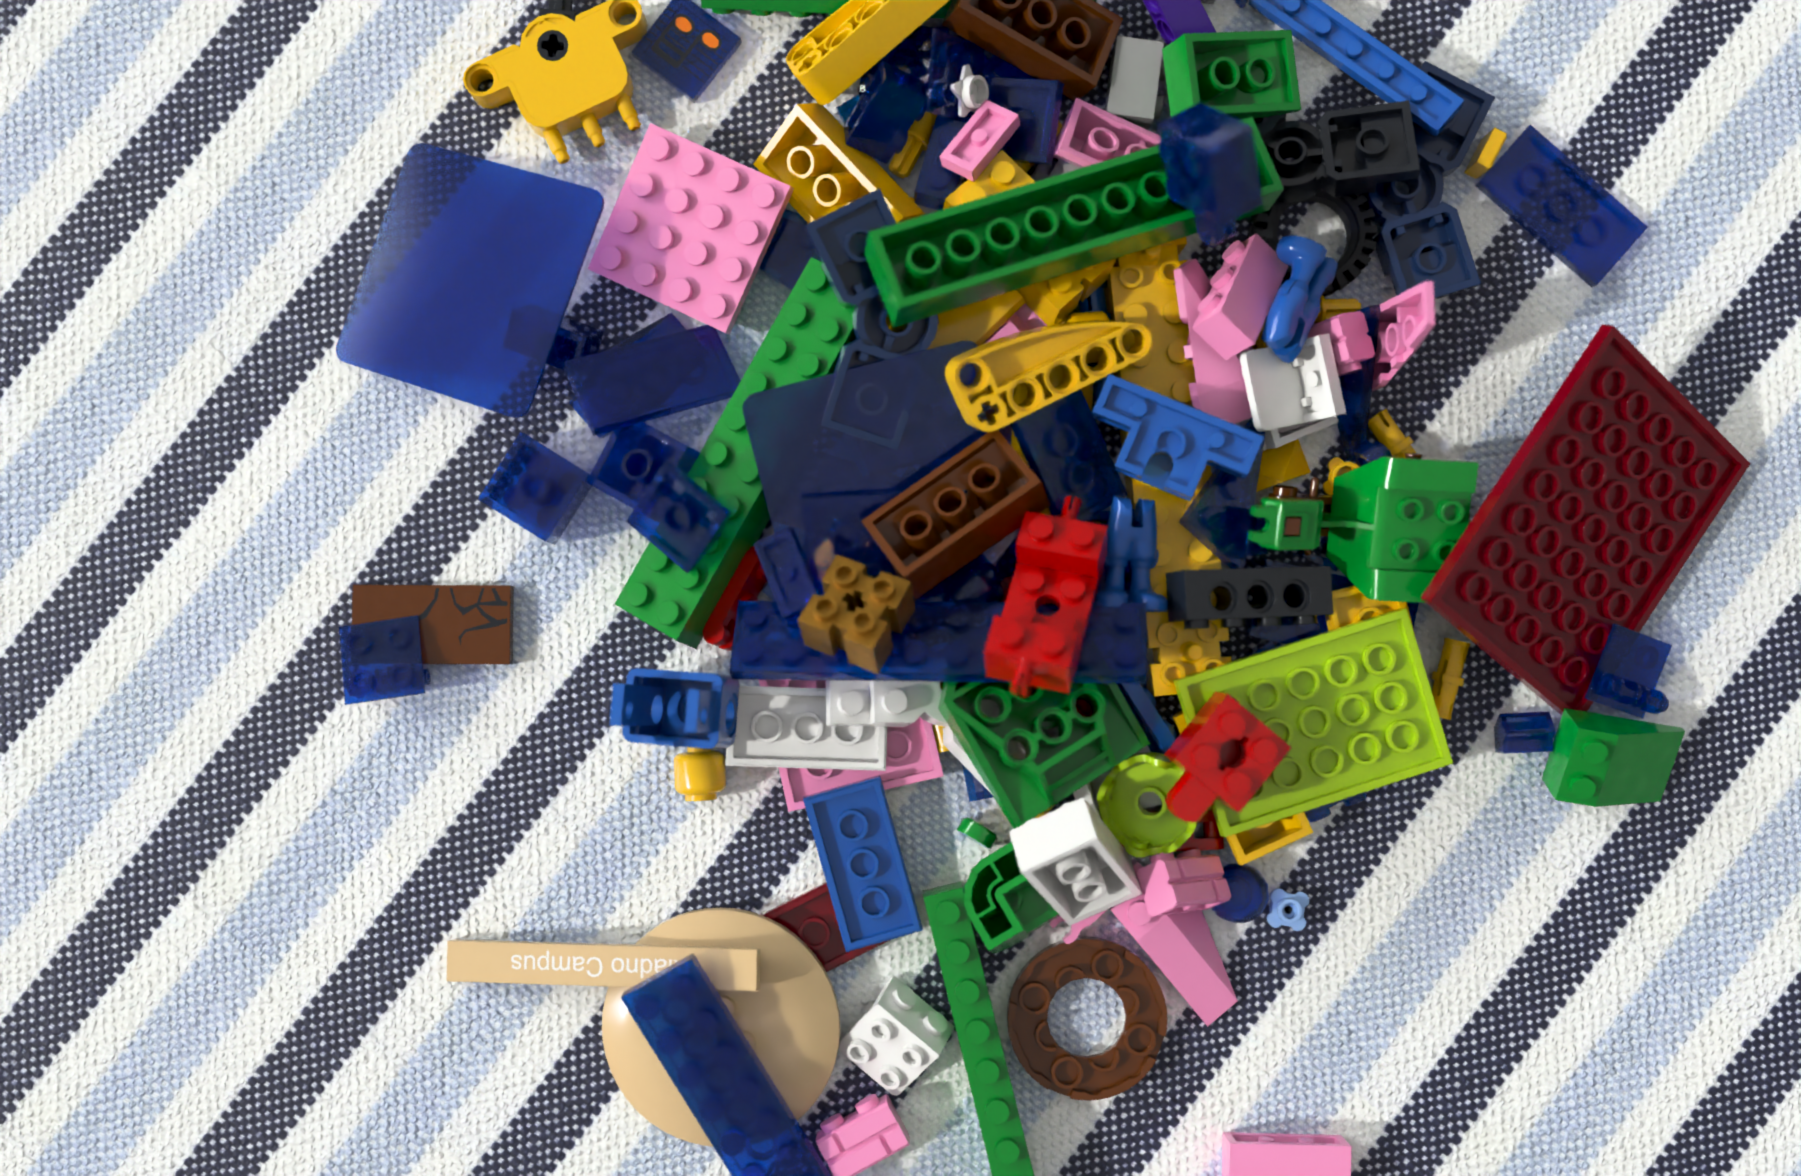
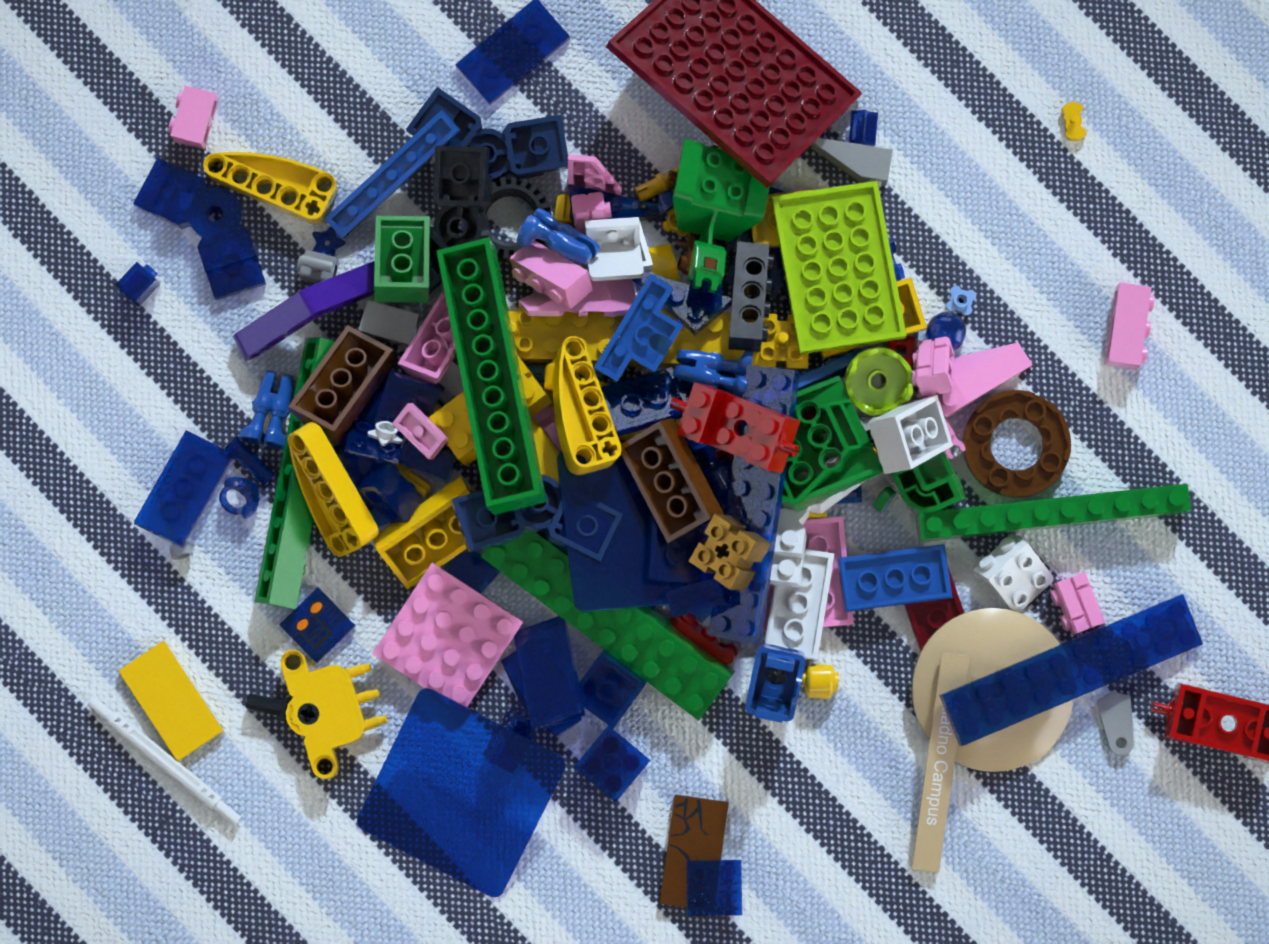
camera: 80 degrees left, 5 degrees down
clear blue slope [626,460,731,574] -> none
clear blue brick [1158,102,1263,247] -> none
red brick [1164,691,1292,823] -> none
yellow pin [1431,637,1471,720] -> none
yellow tile [1464,127,1507,179] -> none
green slope [1542,708,1685,807] -> none
clear blue hinge [1585,624,1672,719] -> none
none -> light grey slope [811,138,893,188]
none -> yellow piece [1061,101,1087,142]

